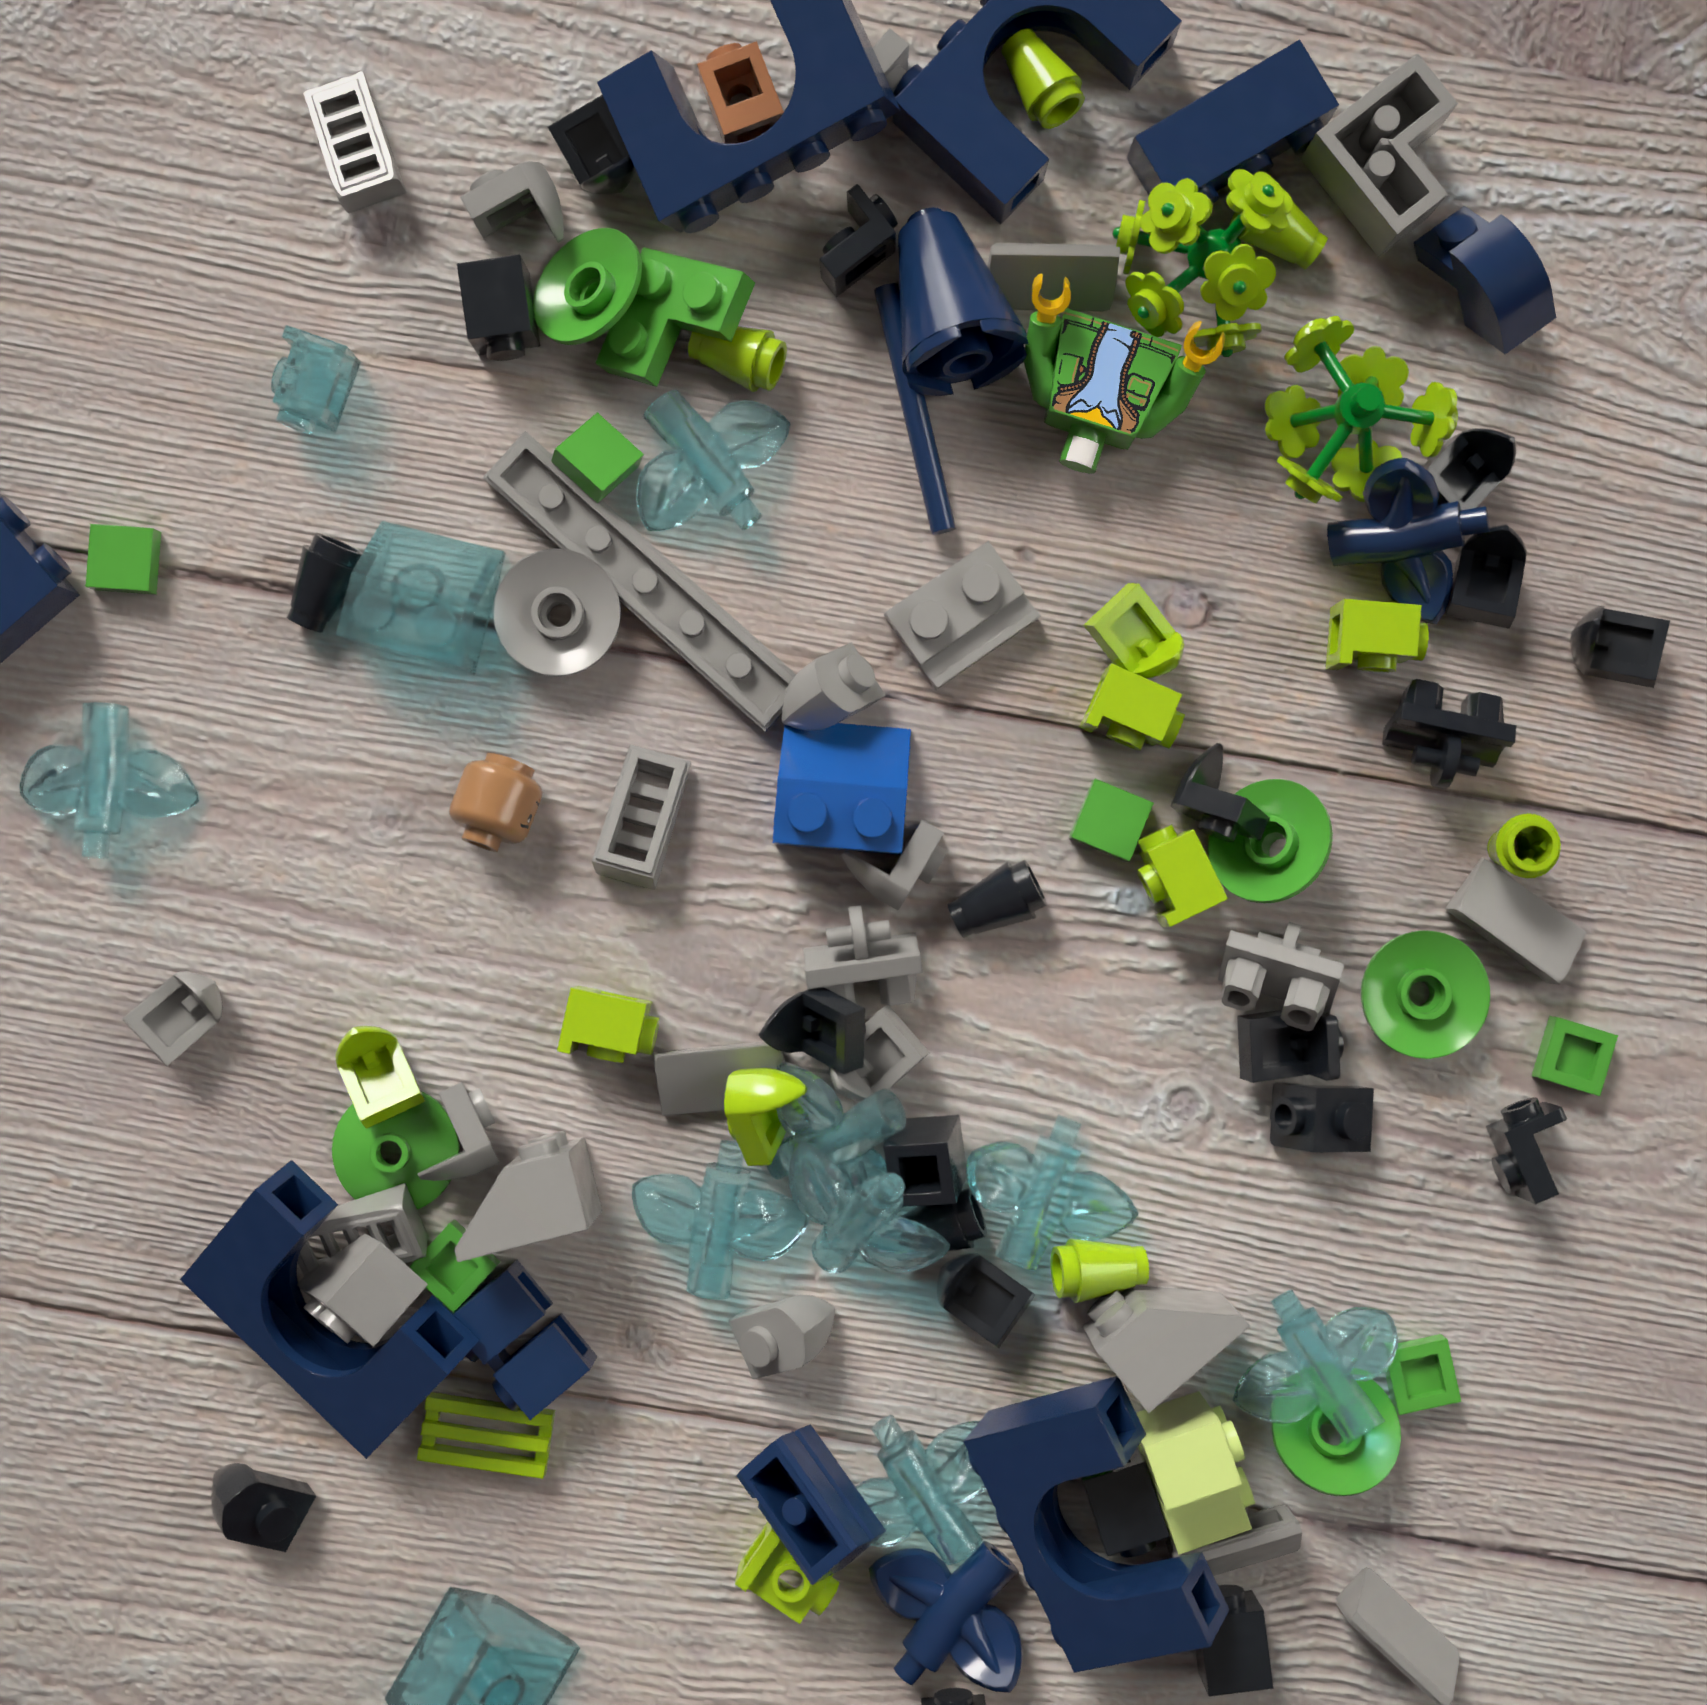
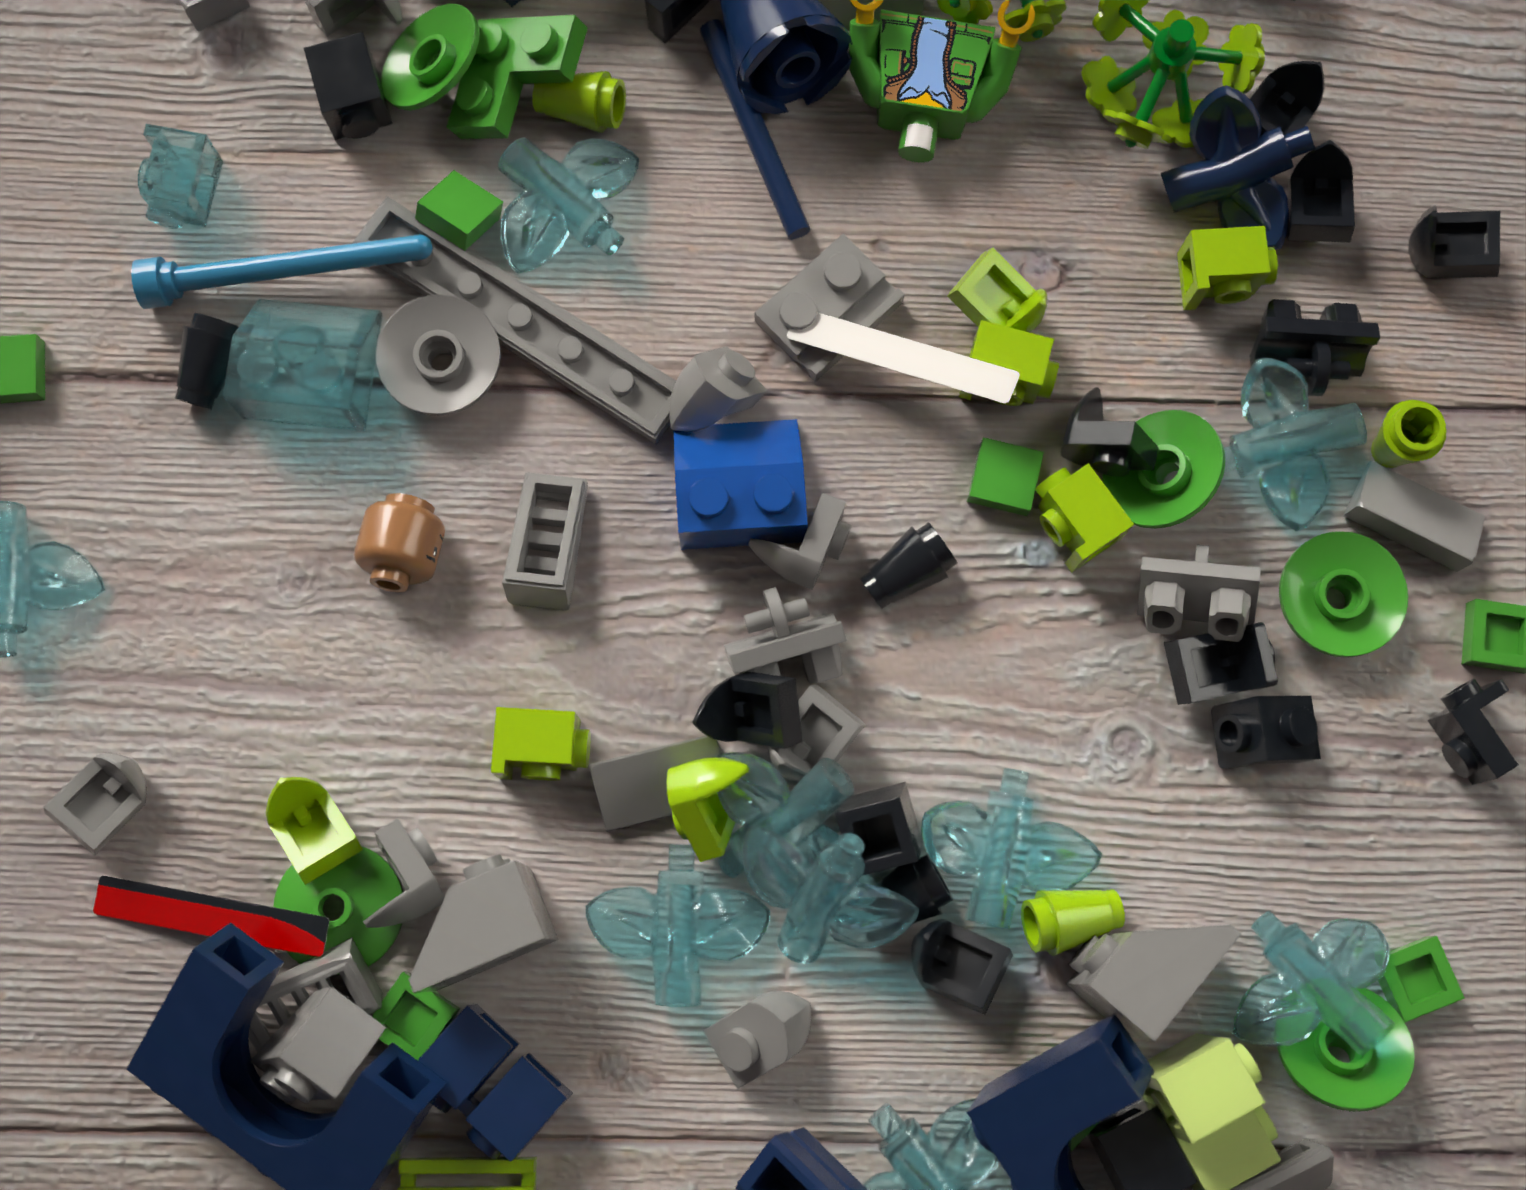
camera: 10 degrees left, 10 degrees down
none -> red sticker [93,876,329,957]
none -> dark azure piece [131,235,433,309]
none -> white sticker [787,312,1020,404]
none -> clear light blue plant [1224,358,1367,531]

